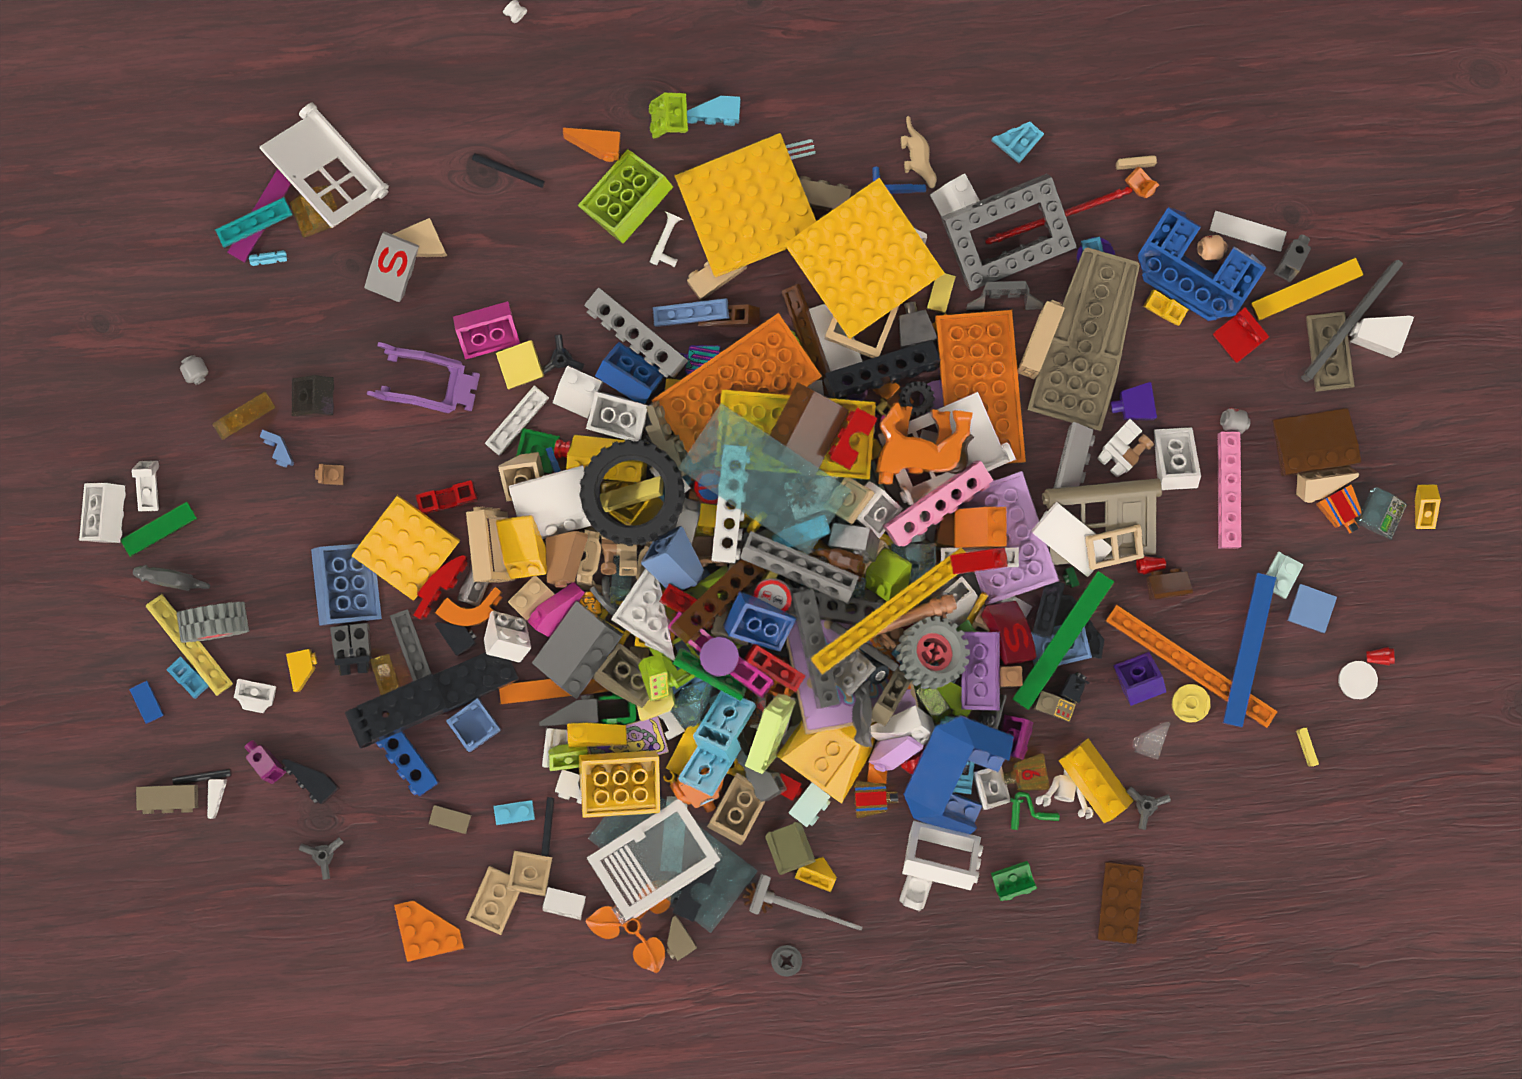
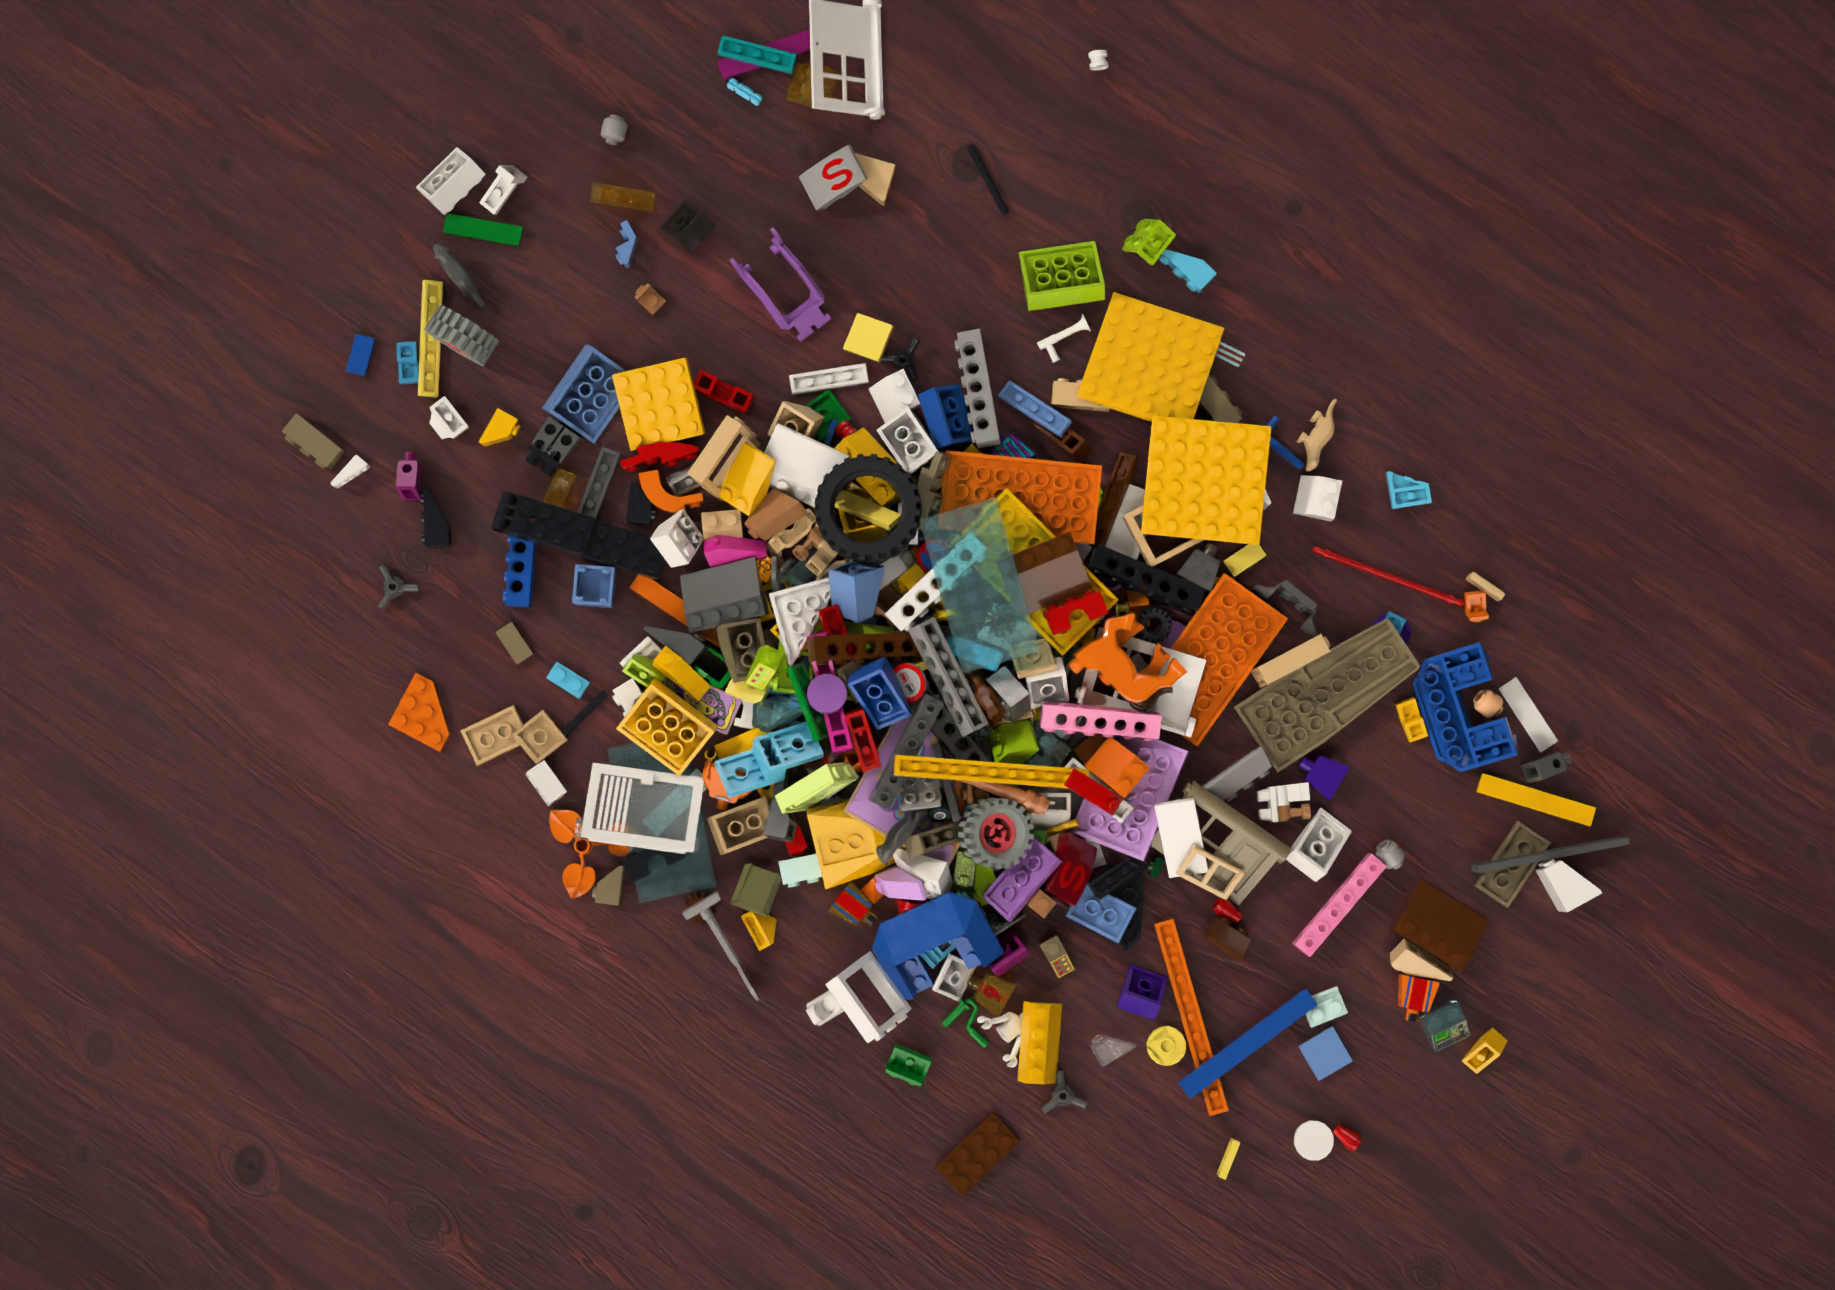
camera: 40 degrees right, 0 degrees up
black bar [172,769,231,785] -> none
dark pink slope [453,301,520,359] -> none
orange slope [563,128,621,162] -> none
dark grey gear [771,945,802,977] -> none
brick [941,174,1077,291] -> none
green tile [1012,571,1114,710] -> none
black hinge [1059,672,1090,704] -> none
red bracket [1213,307,1269,363] -> none

